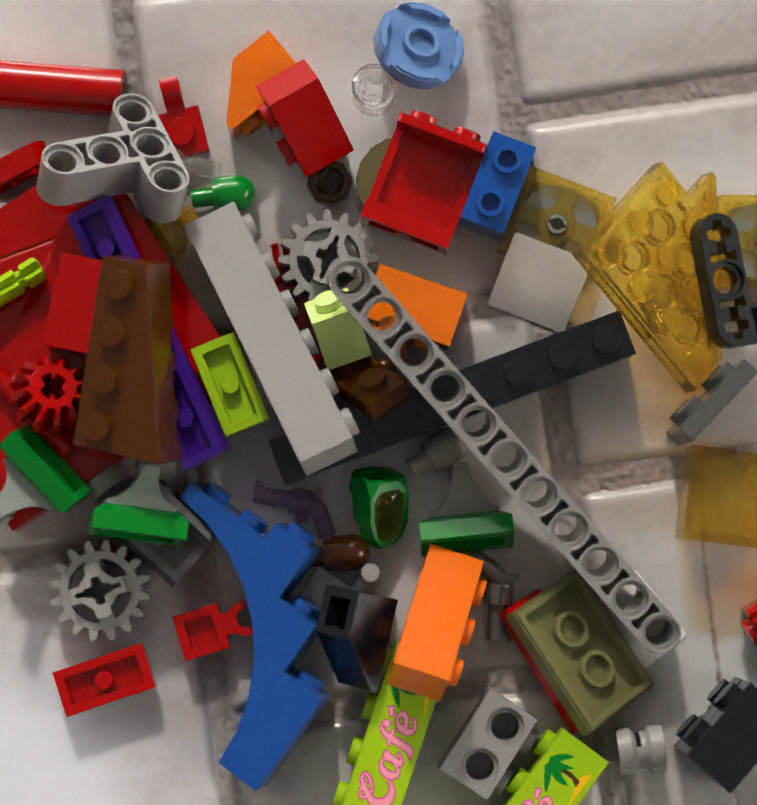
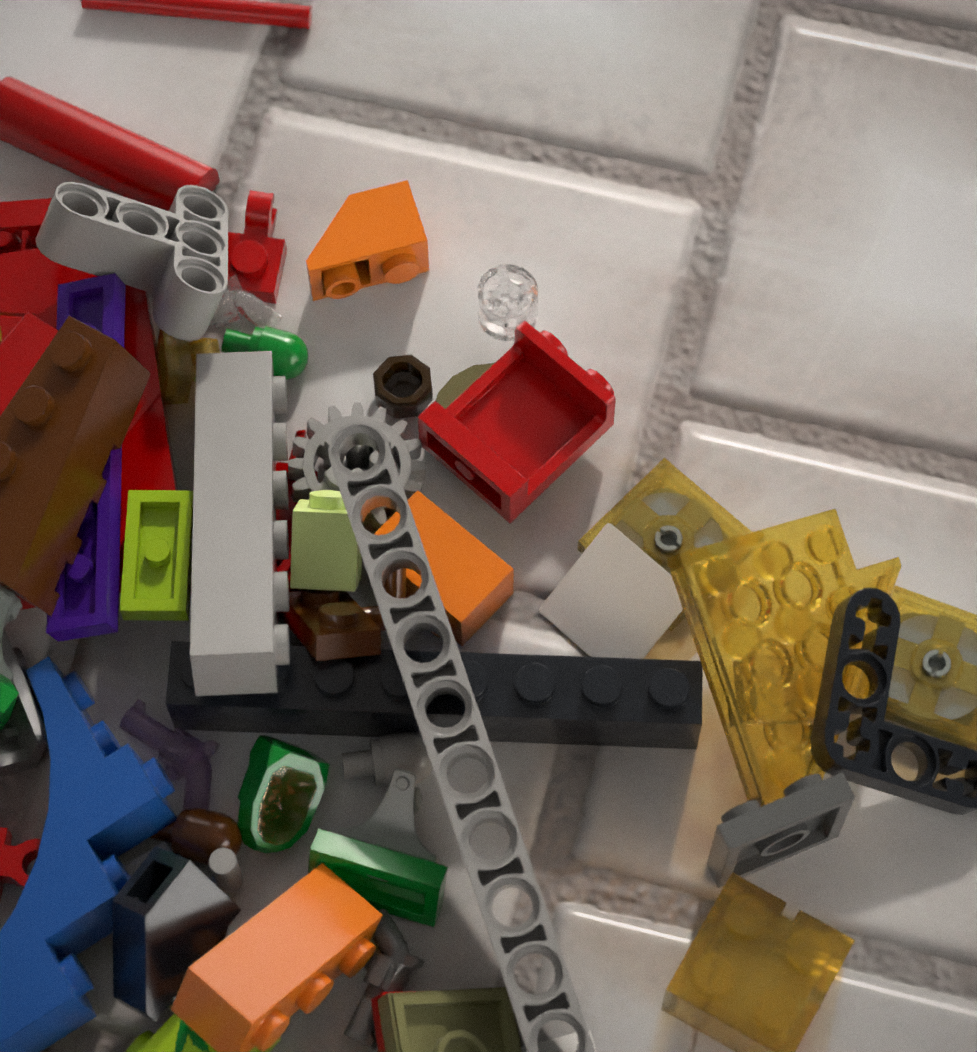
camera: 25 degrees right, 20 degrees down
red brick [256,59,354,177] -> none
medium blue tile [373,2,464,90] -> none
blue brick [458,131,537,242] -> none

